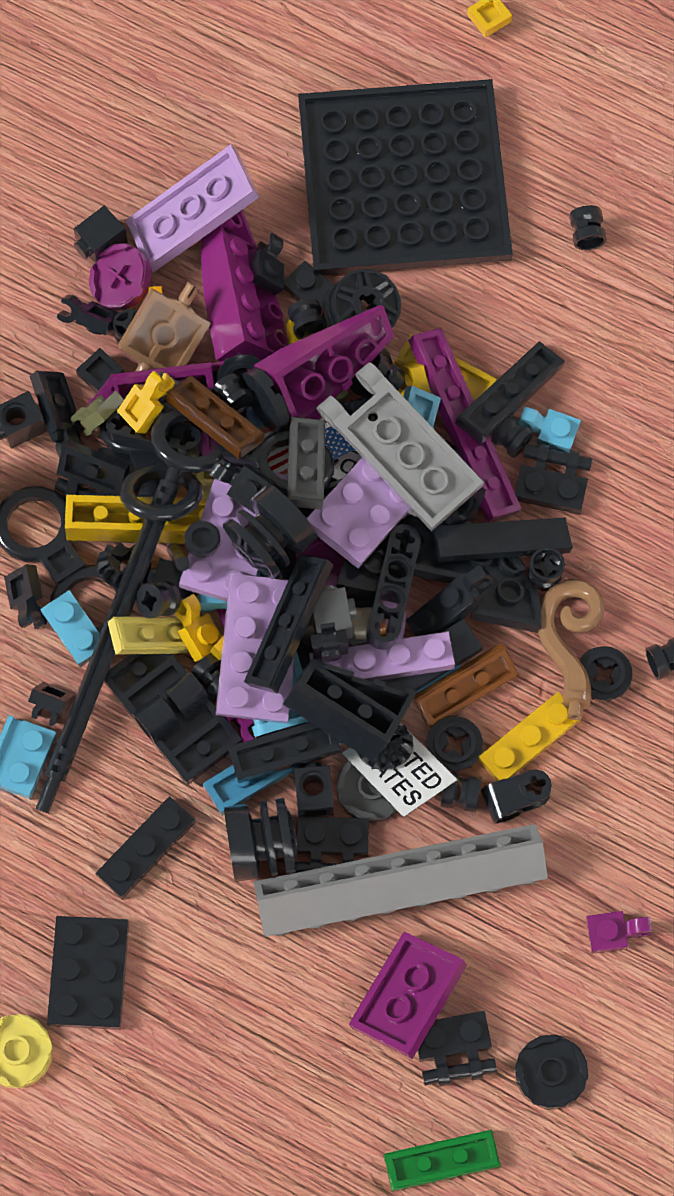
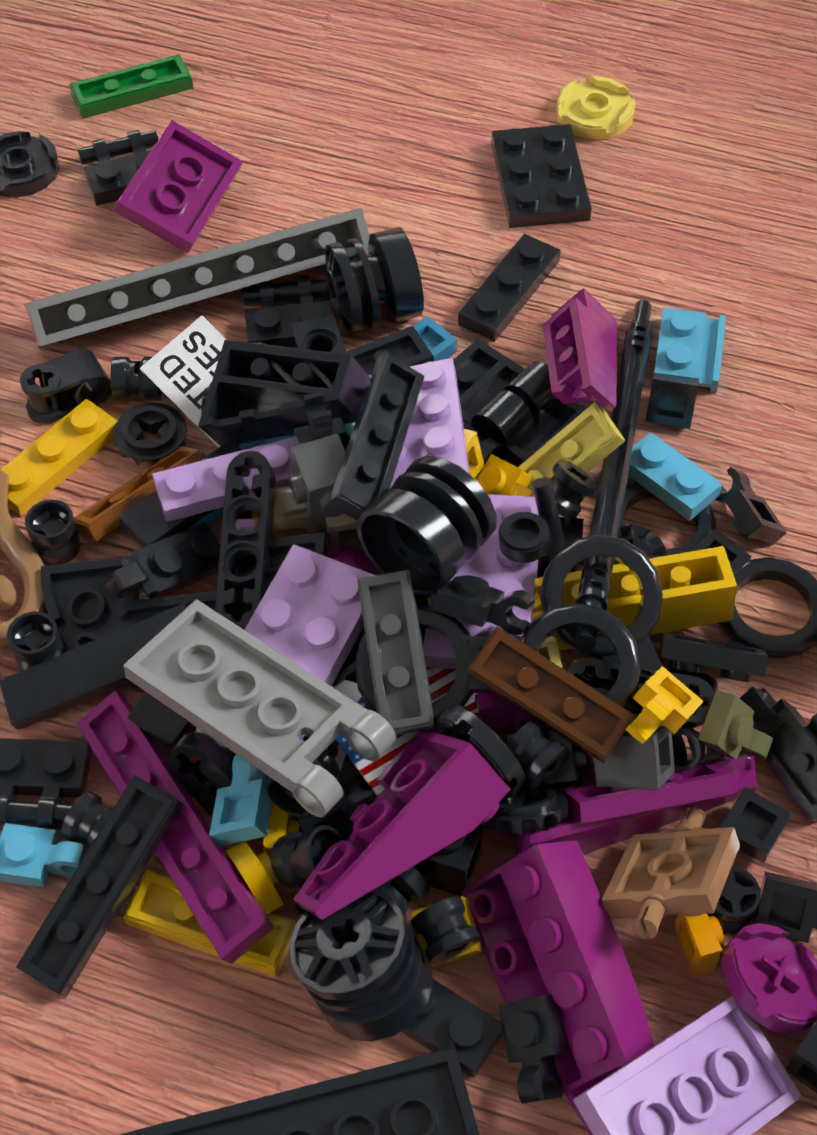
camera: 170 degrees right, 15 degrees down
none -> black wheel [25,499,81,565]
none -> magenta wedge [543,288,617,409]

